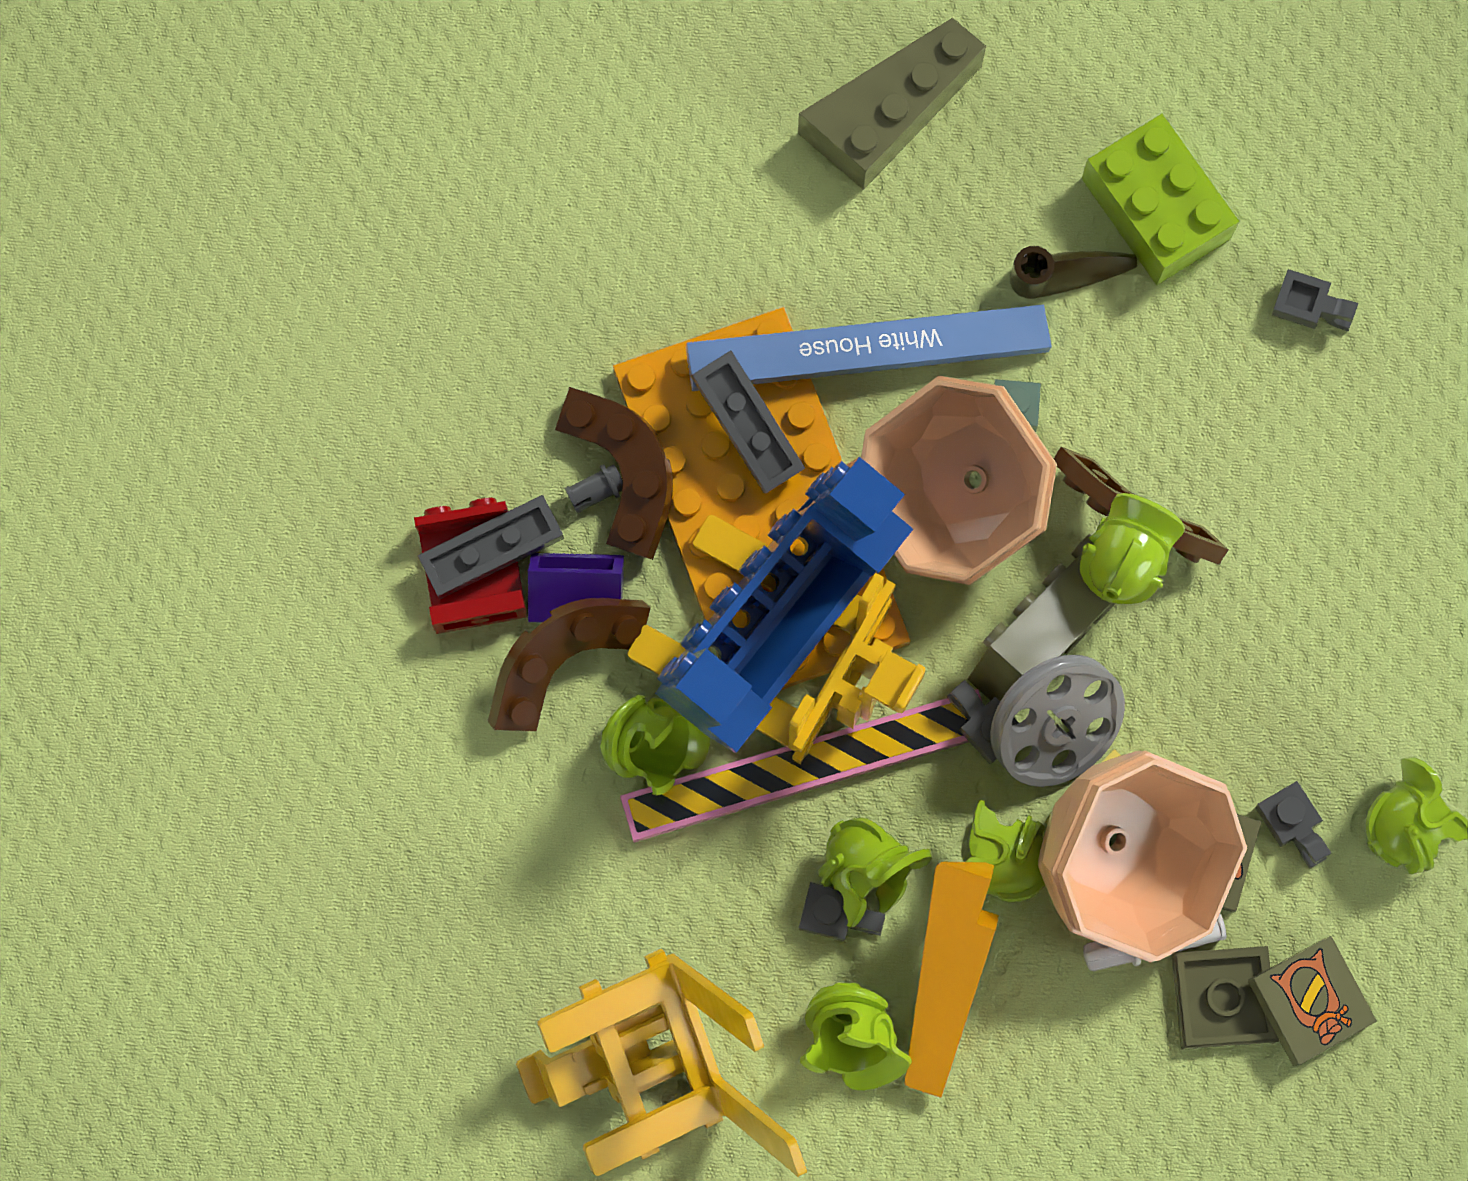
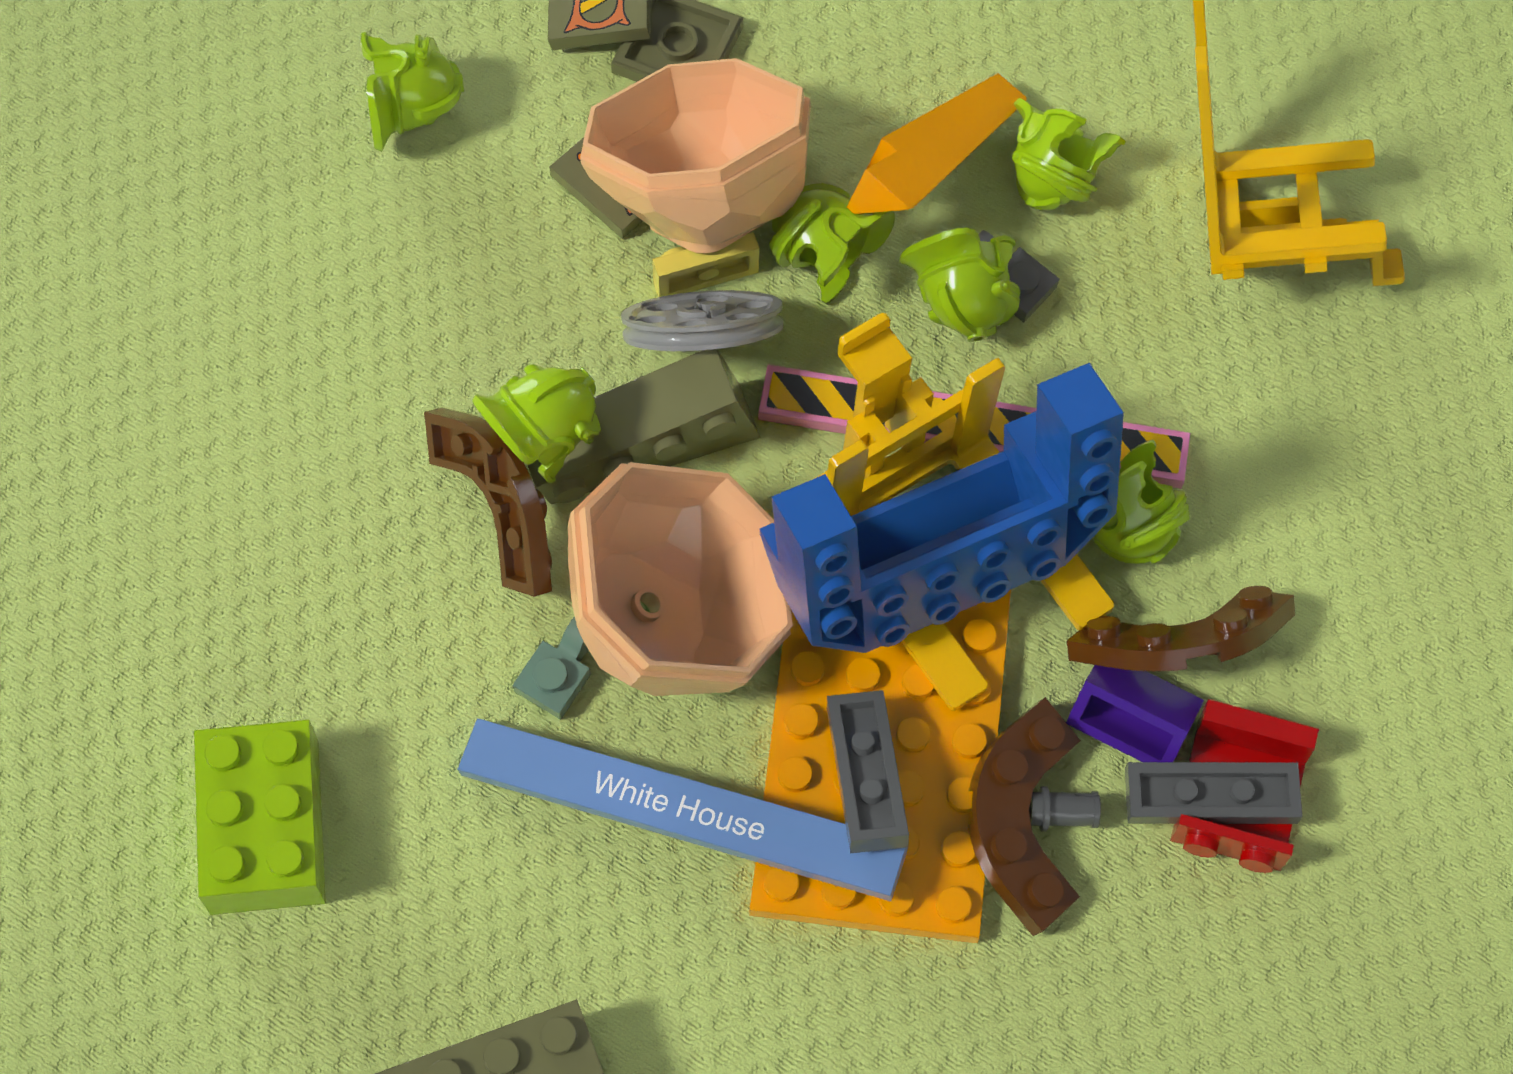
camera: 155 degrees left, 10 degrees down
dark grey plate [946,680,1019,764] -> none
dark brown piece [1010,246,1137,299] -> none
dark grey plate [1255,781,1331,869] -> none
dark grey plate [1272,269,1359,331] -> none

